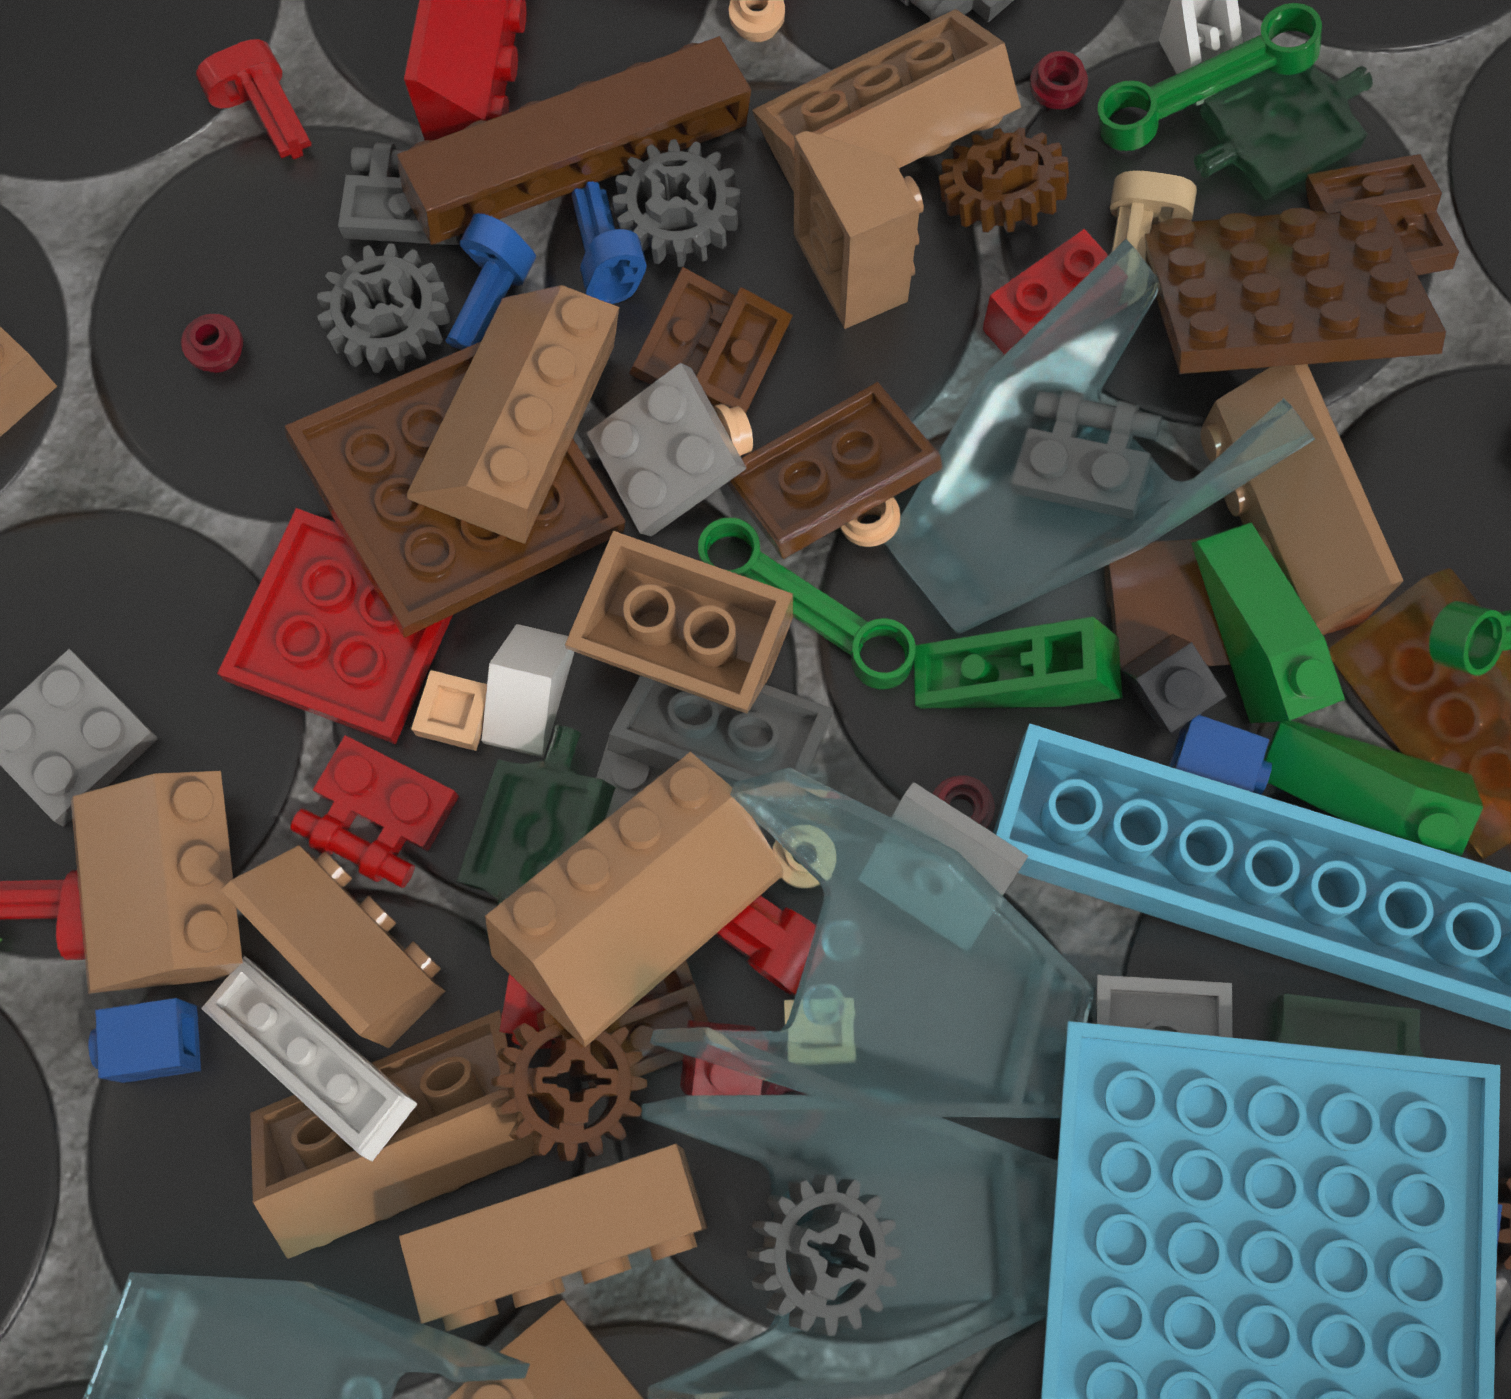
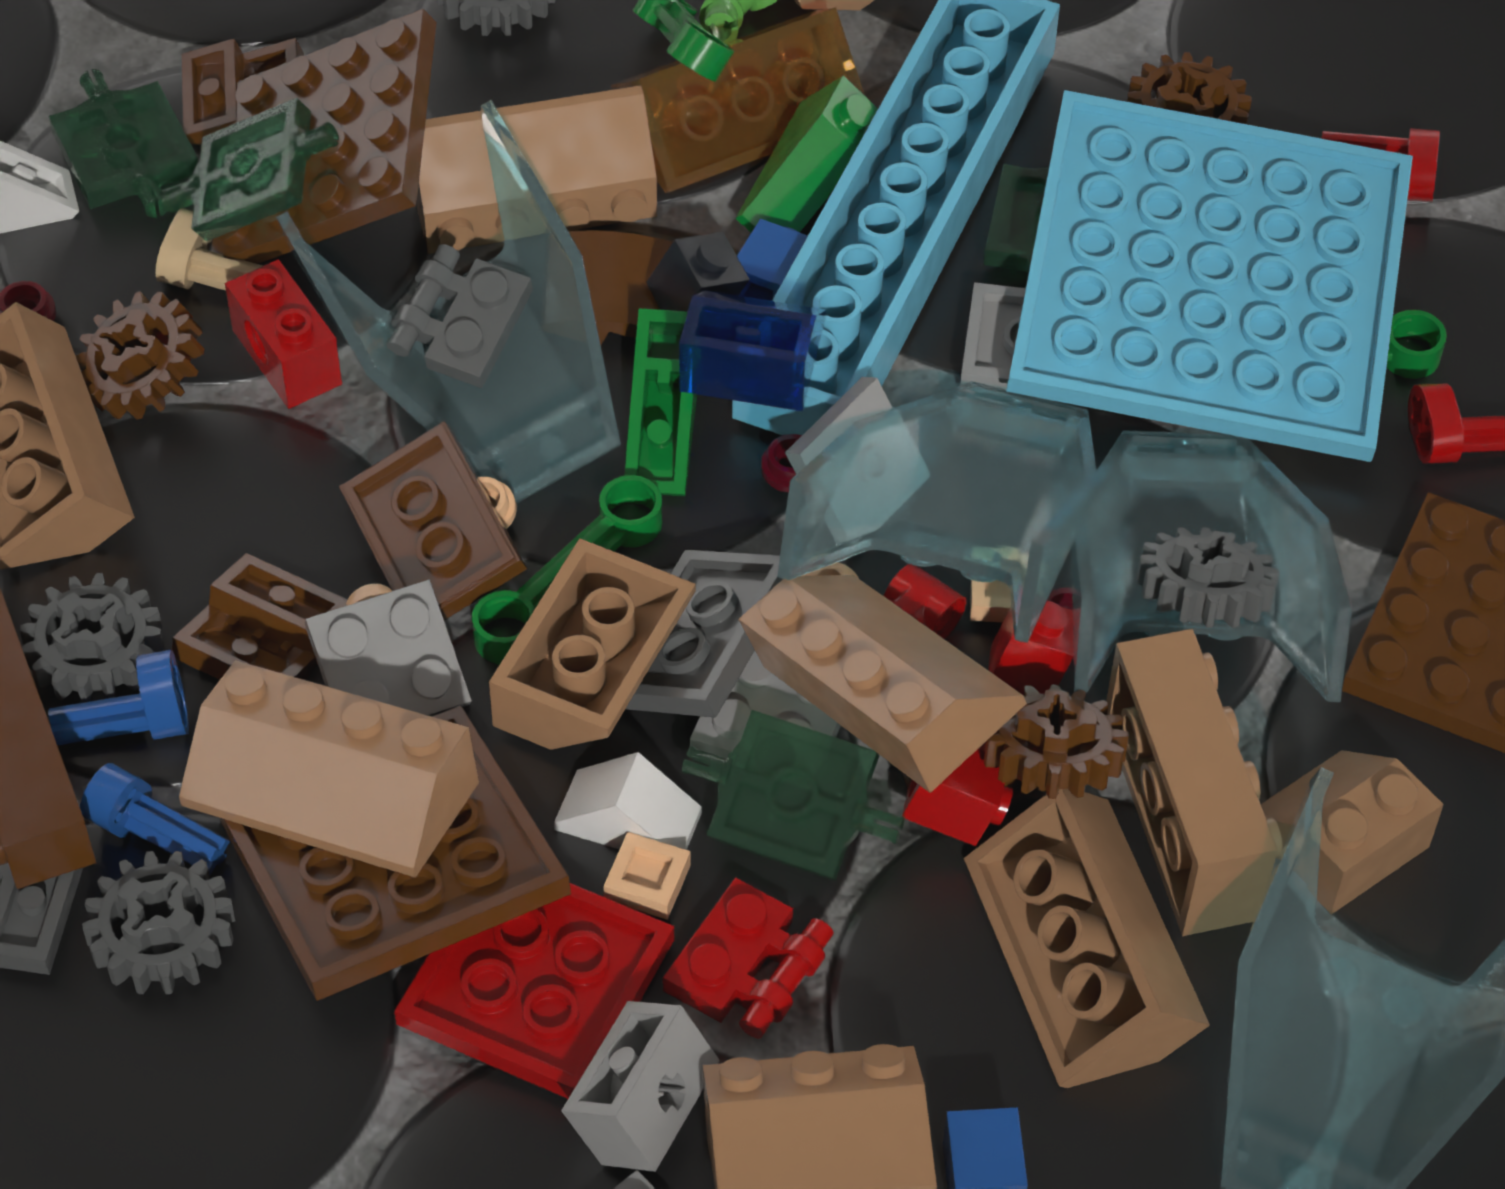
camera: 90 degrees left, 20 degrees down
dark red plate [181,314,243,373] -> none
white tile [201,956,417,1161] -> none
medium nougat slope [220,846,446,1048] -> none
medium nougat slope [794,131,924,329] -> none
green piece [1098,3,1322,151] -> none
green slope [1191,523,1345,723] -> none
none -> clear green plate [162,98,339,241]
none -> light grey brick [561,1001,720,1172]
none -> clear blue slope [679,290,826,412]

